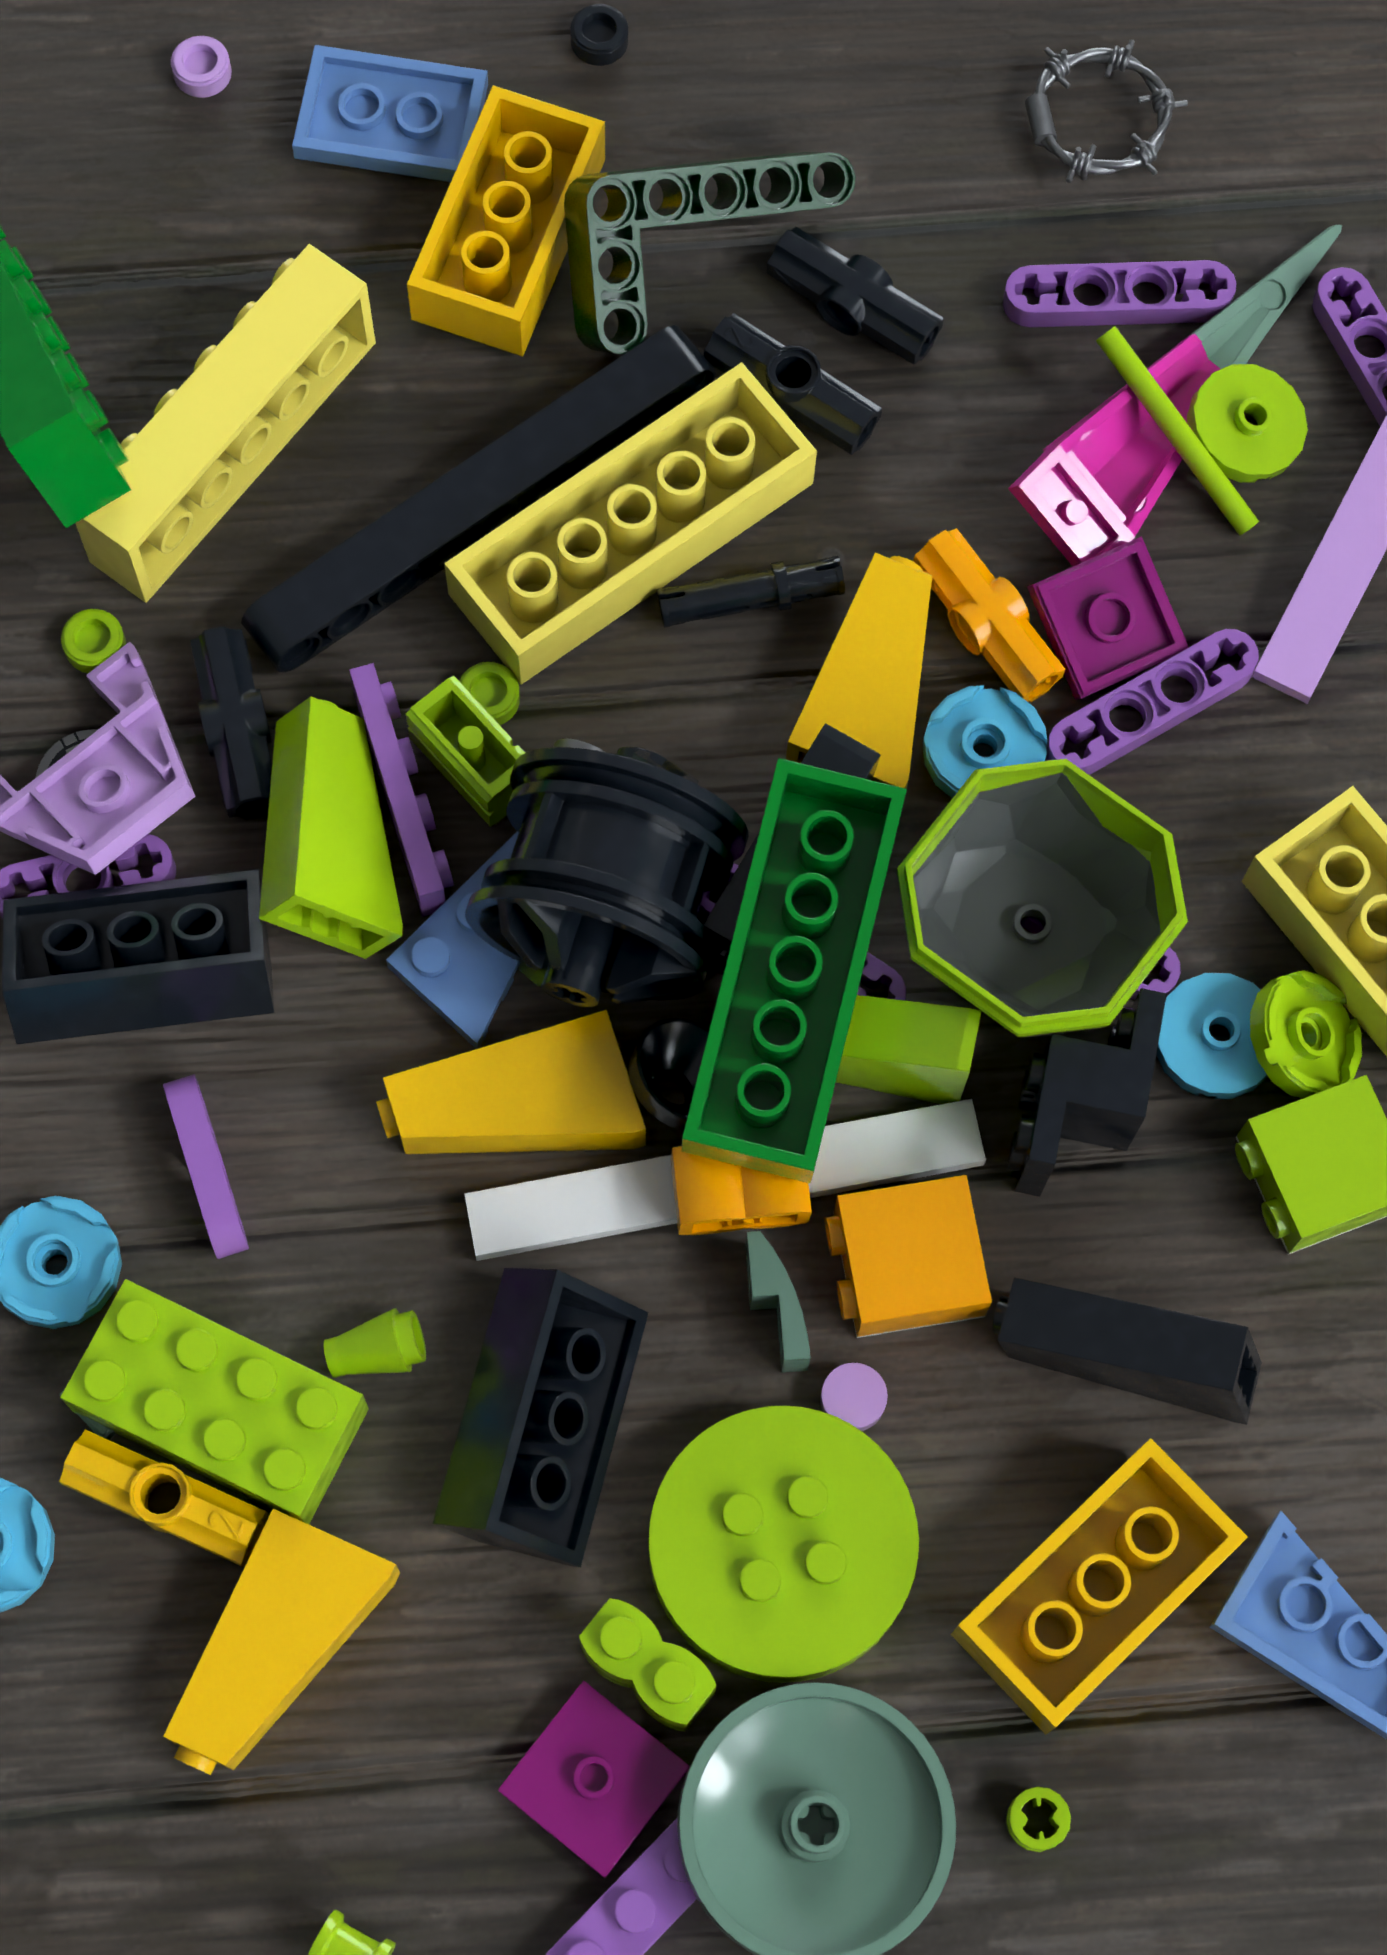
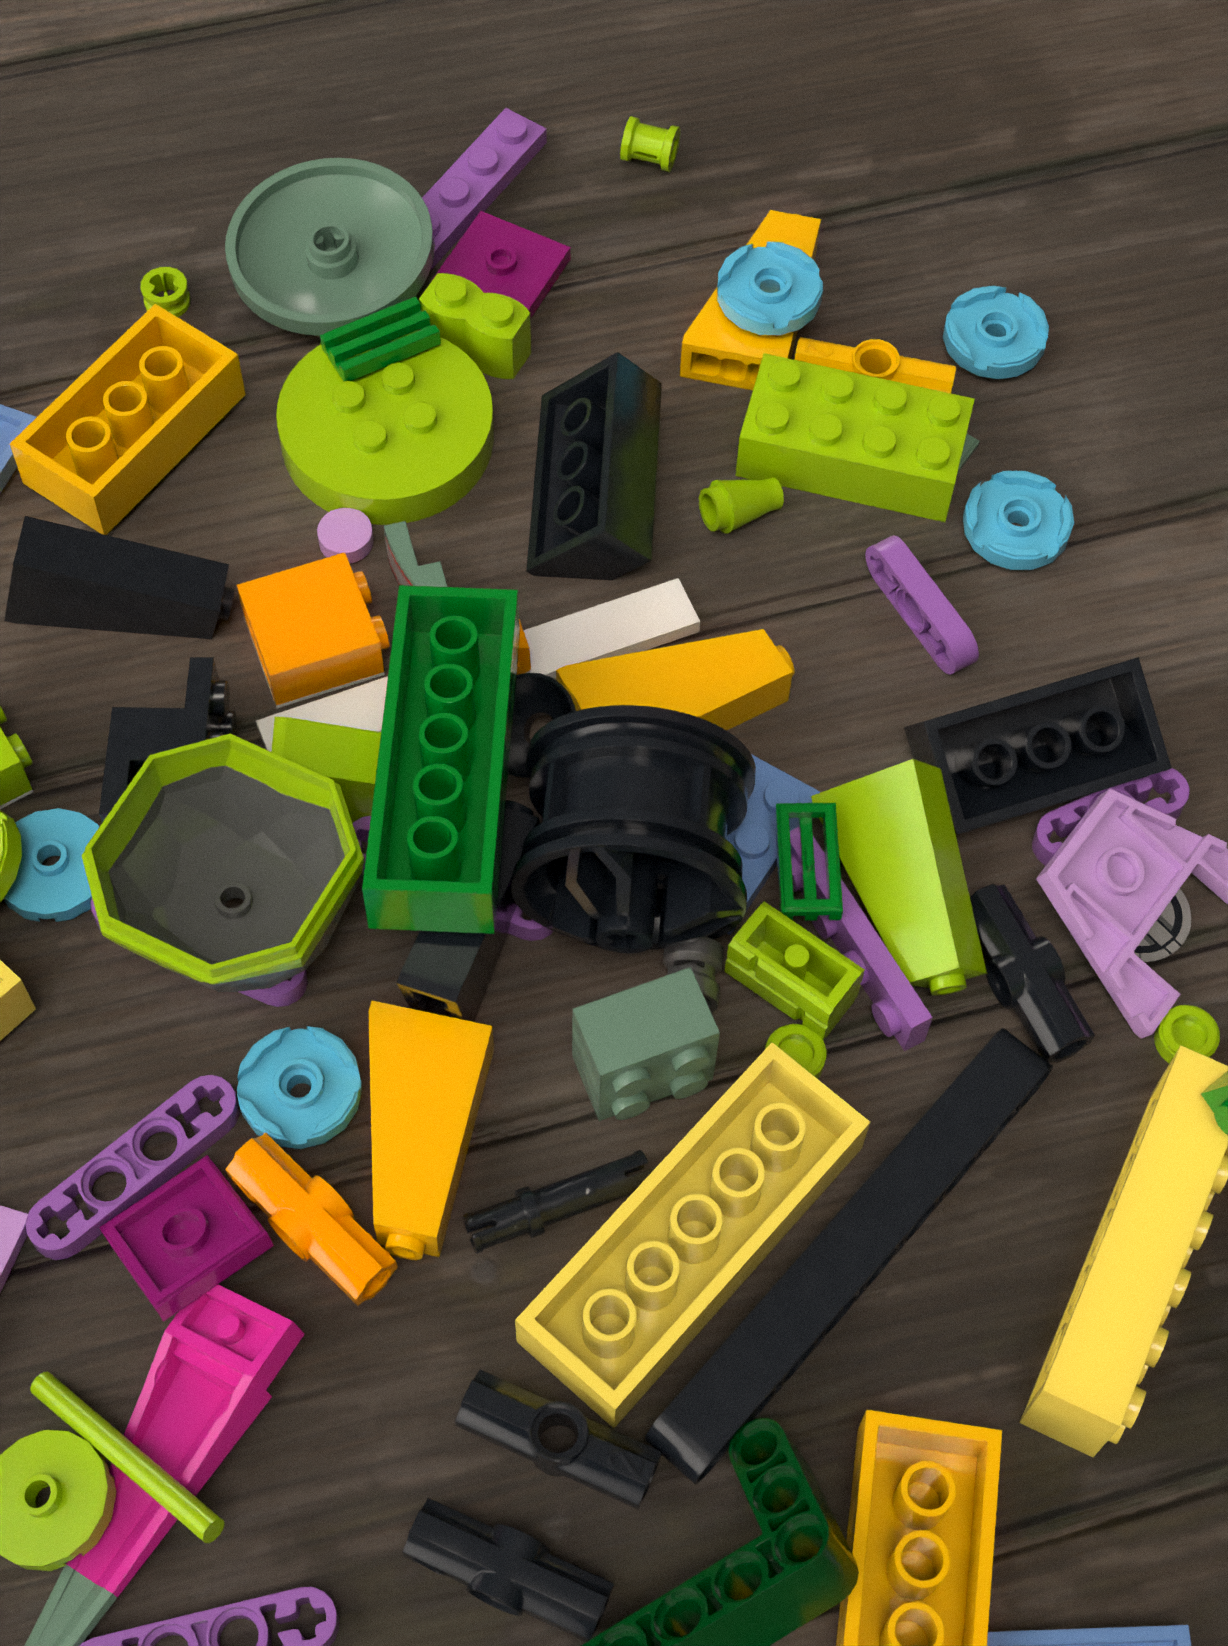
camera: 170 degrees right, 10 degrees down
none -> green tile [320,296,441,381]
none -> sand green brick [572,967,720,1121]
none -> medium azure plate [717,242,823,336]
none -> green tile [775,803,843,921]

